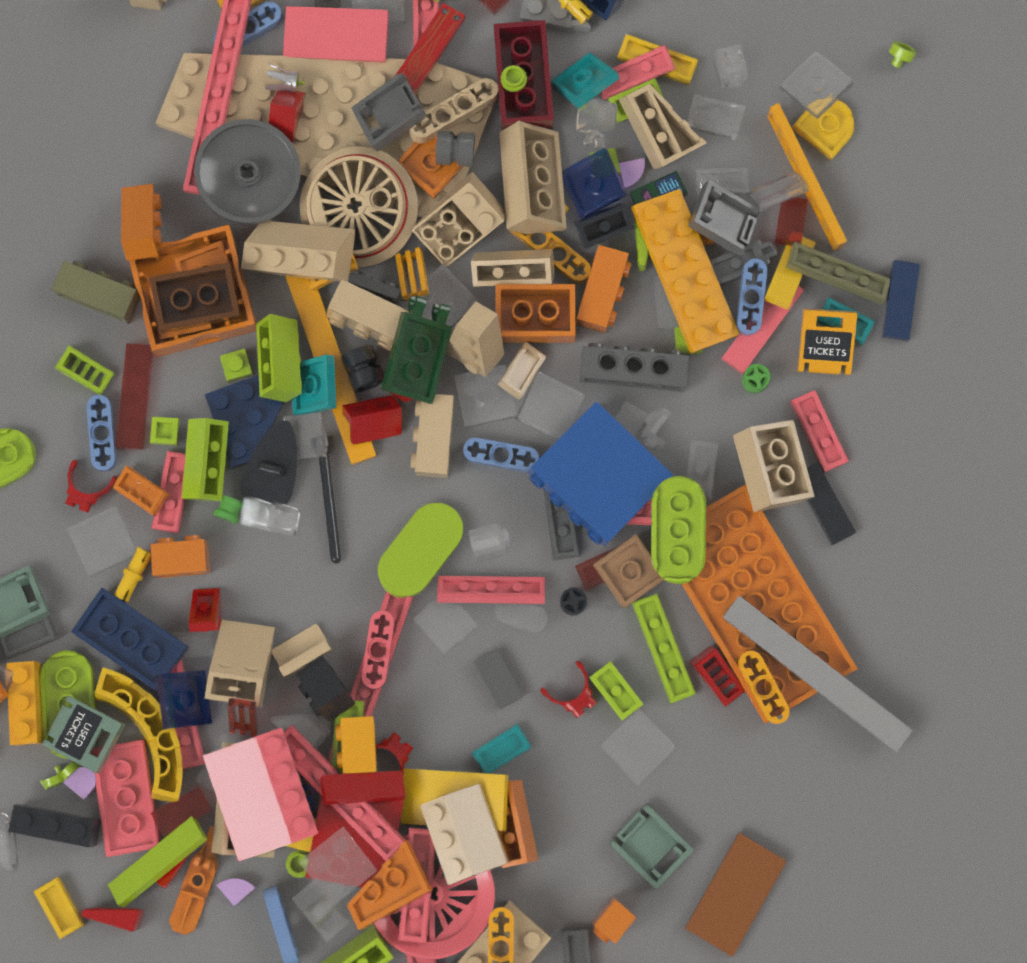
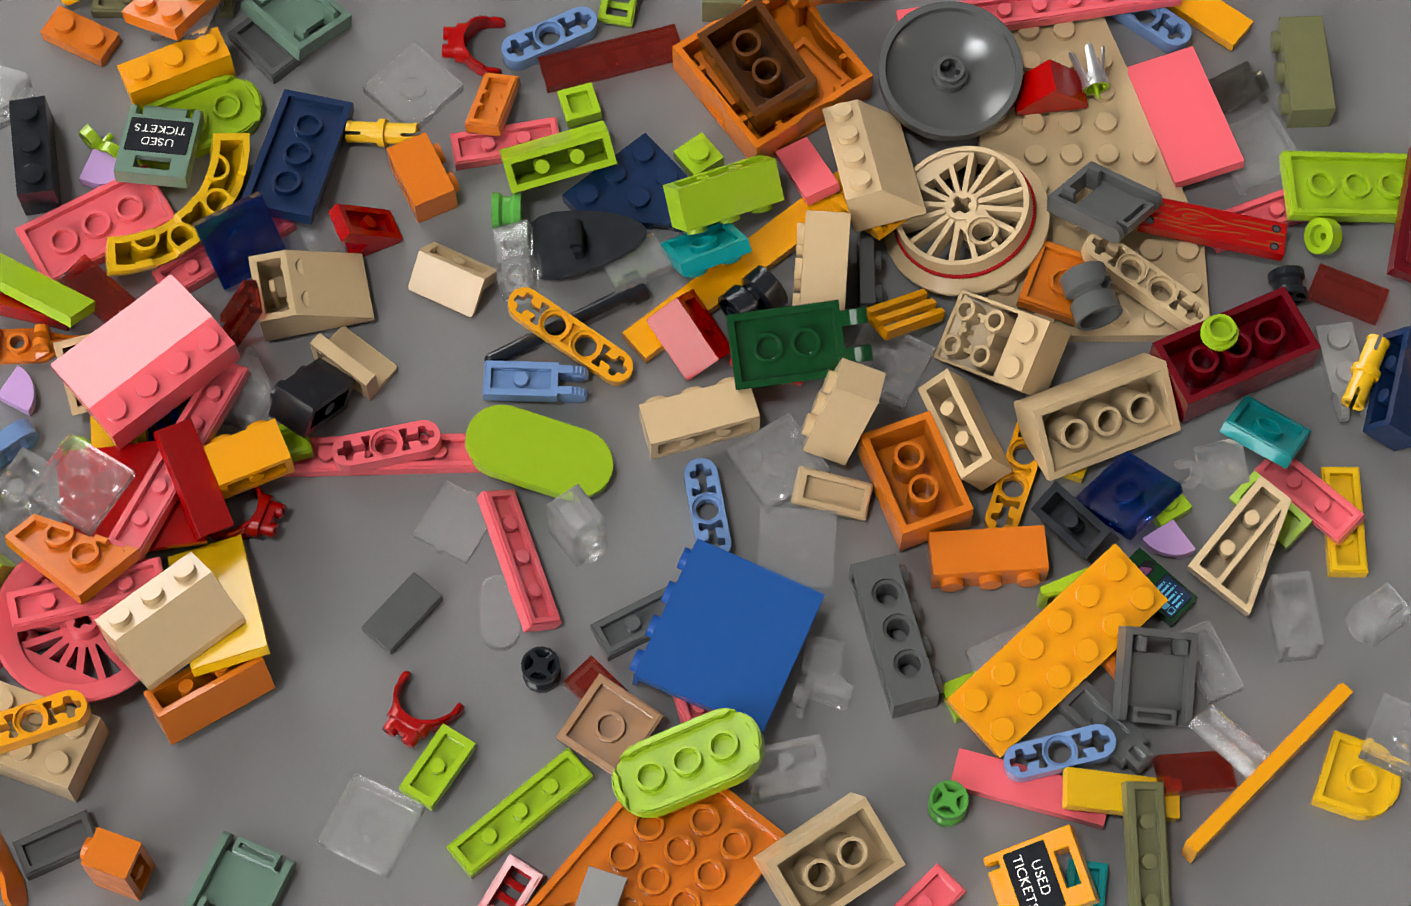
camera: 70 degrees right, 15 degrees down
teal tile [472,724,532,773] -> none
none -> tan panel [408,241,498,317]
none -> medium blue hinge [482,360,589,403]
none -> light orange beam [508,287,633,386]
none -> coral tile [775,137,840,206]
none -> black wheel [1267,265,1309,306]

